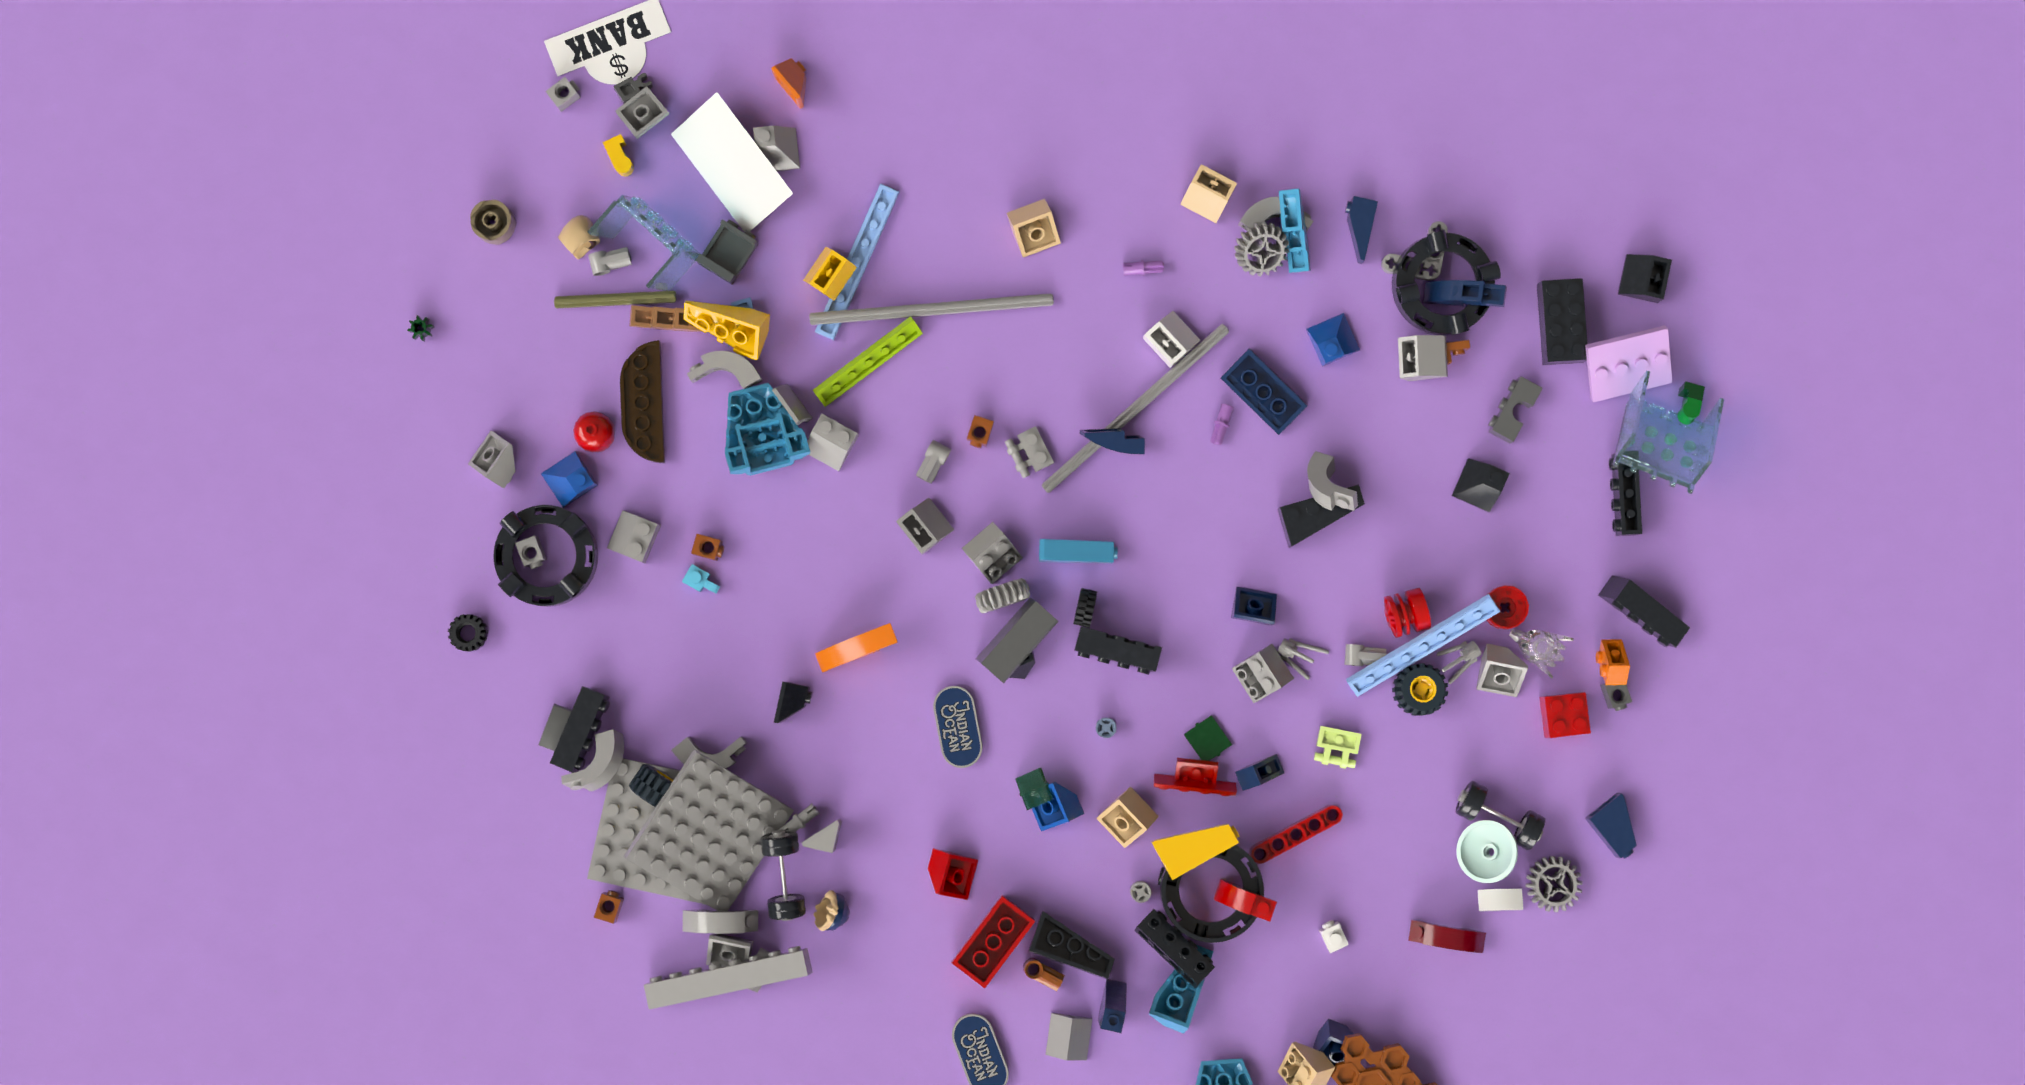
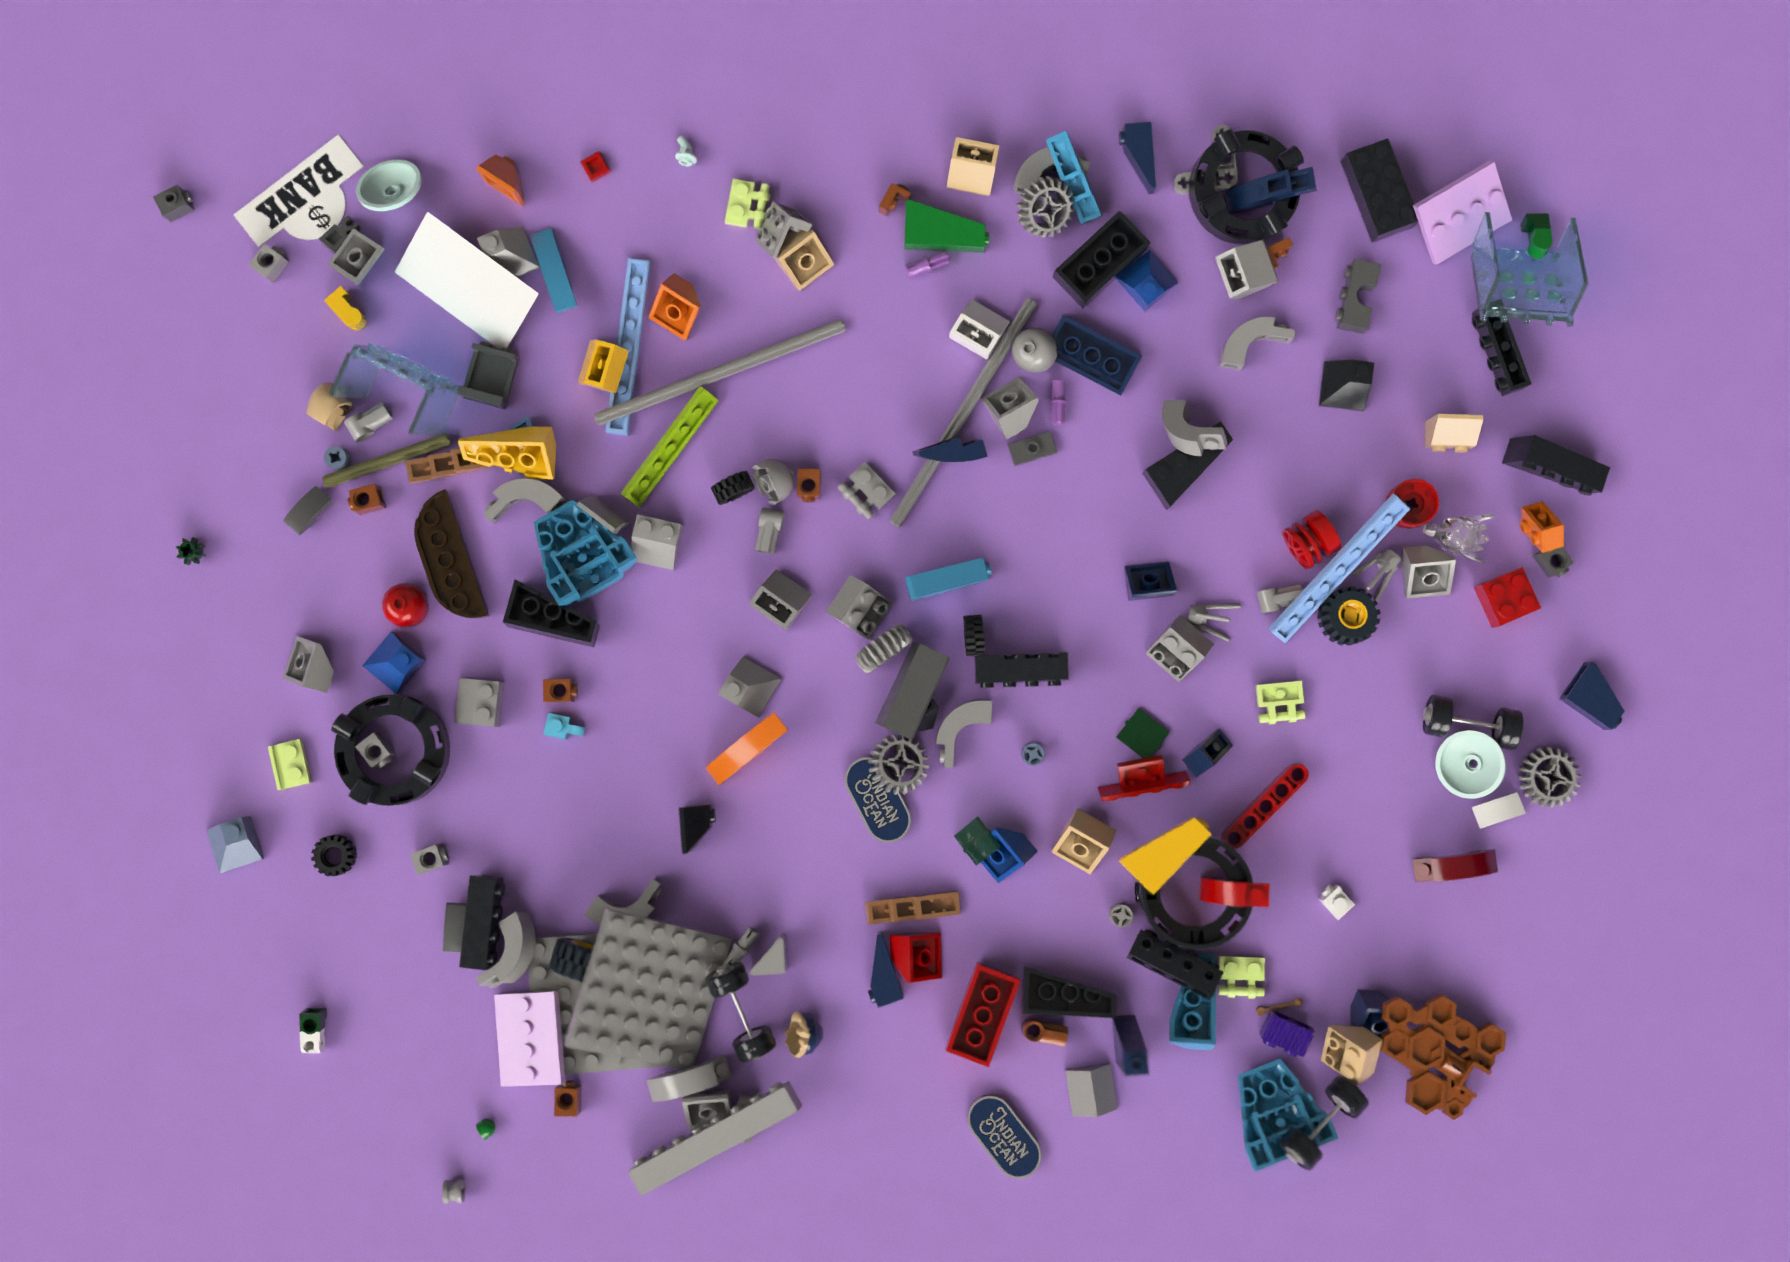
camera: 10 degrees left, 0 degrees up
dark tan brick [470,200,516,245] -> none
black slope [1618,254,1672,303] -> none
none -> dark grey brick [153,185,195,222]
none -> sand blue slope [206,816,264,874]
none -> yellowish green plate [268,739,312,790]
none -> dark grey slope [283,486,332,536]
none -> leg [299,1008,327,1053]
none -> sand blue wheel [324,446,351,471]
none -> dark orange brick [348,484,386,515]
none -> light aqua dish [356,160,422,211]
none -> light grey brick [410,843,449,875]
none -> light grey wheel [442,1179,466,1204]
none -> green hinge [476,1119,495,1140]
none -> plate [494,991,566,1086]
none -> black wedge [503,579,600,647]
none -> dark azure slope [530,228,578,314]
none -> red tile [580,151,611,182]
none -> orange slope [648,273,701,341]
none -> light aqua plate [675,136,697,166]
none -> black tyre [711,471,755,505]
none -> light grey slope [718,657,781,718]
none -> yellowish green plate [725,179,771,229]
none -> light grey cylinder [752,459,794,505]
none -> light grey bracket [756,201,812,258]
none -> medium nougat slope [865,891,961,925]
none -> light grey gear [868,734,929,795]
none -> dark blue slope [868,931,904,1008]
none -> dark orange bracket [879,183,911,216]
none -> green slope [904,200,989,253]
none -> light grey arch [936,701,992,768]
none -> light grey slope [981,376,1039,439]
none -> dark grey plate [1008,431,1057,466]
none -> light grey cylinder [1012,328,1057,373]
none -> black brick [1053,211,1151,309]
none -> light grey arch [1218,317,1295,370]
none -> yellowish green plate [1218,955,1265,999]
none -> medium nougat hinge [1256,998,1303,1016]
none -> dark purple brick [1259,1009,1315,1057]
none -> slope [1425,414,1483,453]

